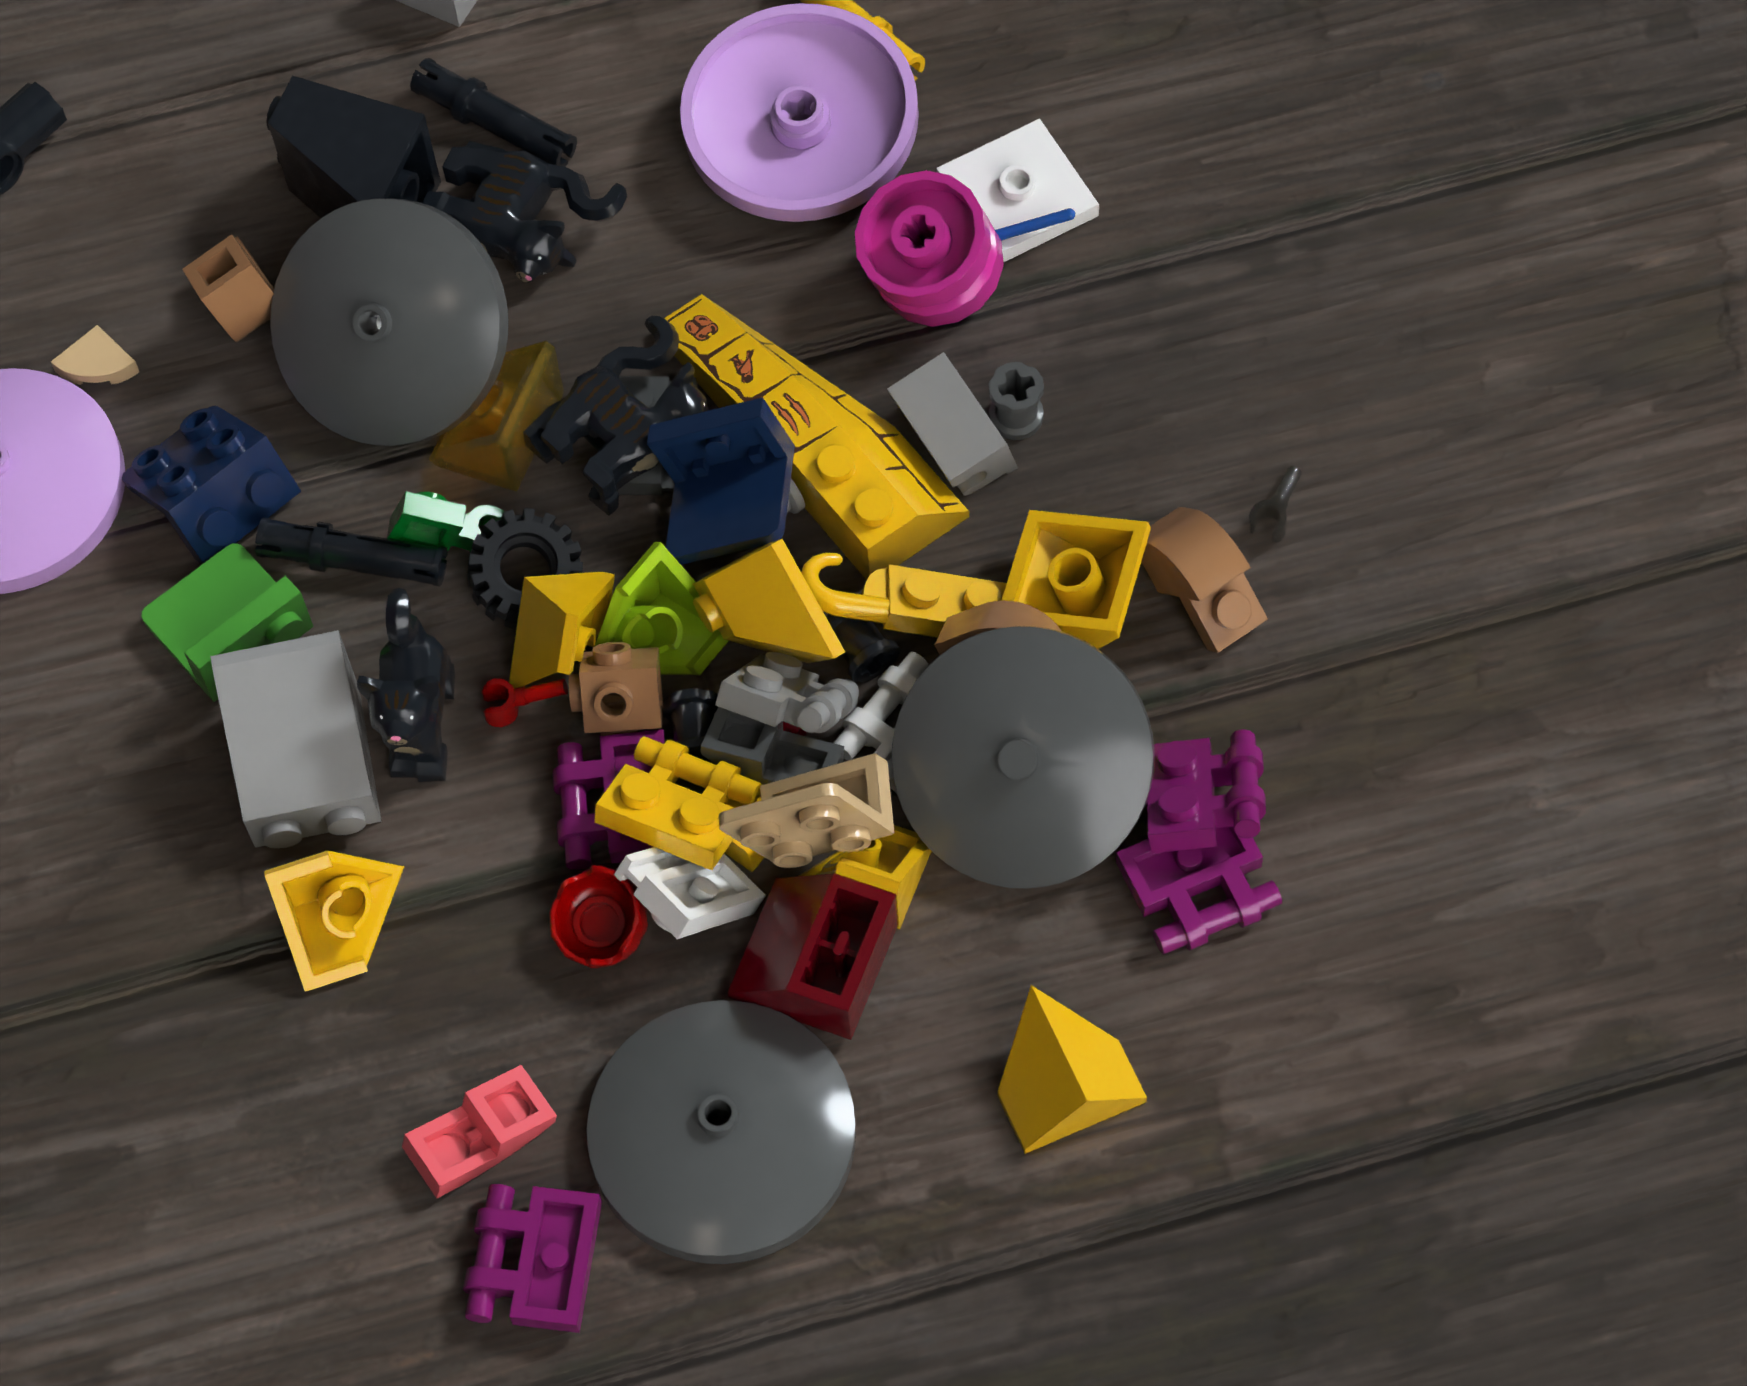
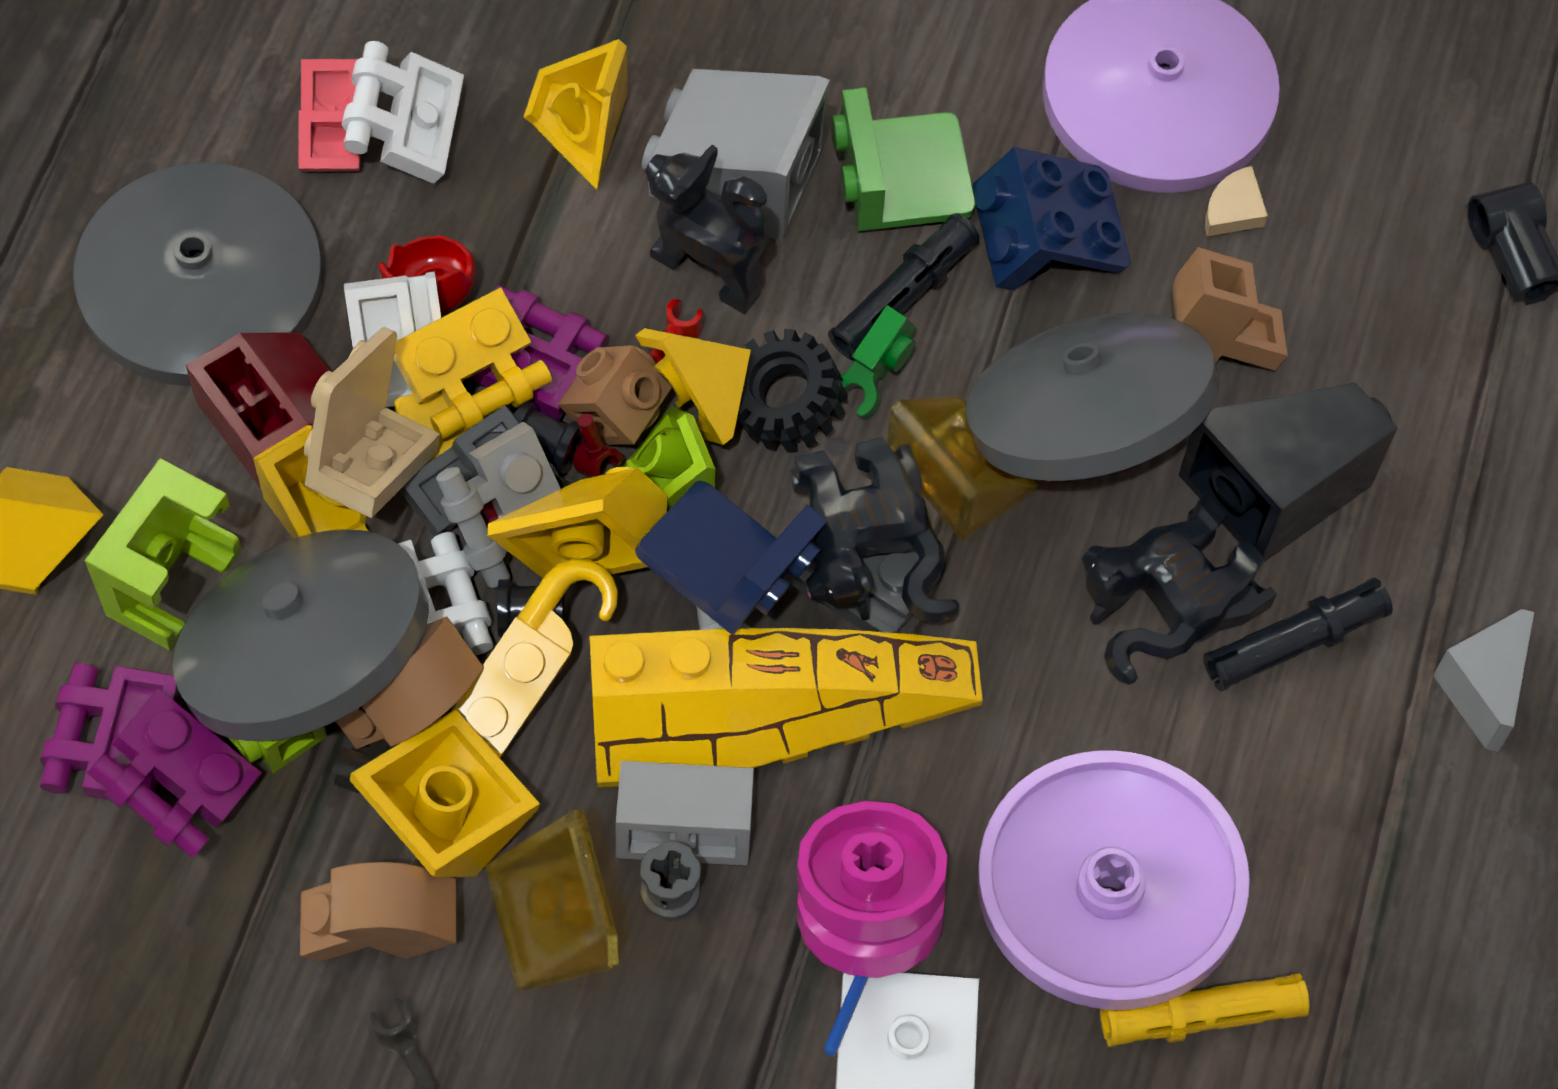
camera: 115 degrees right, 0 degrees up
magenta plate [463,1184,602,1333] -> none
none -> lime panel [85,458,242,651]
none -> white plate [342,41,464,184]
none -> clear yellow slope [485,809,619,990]
none -> dark red hand [573,414,623,478]

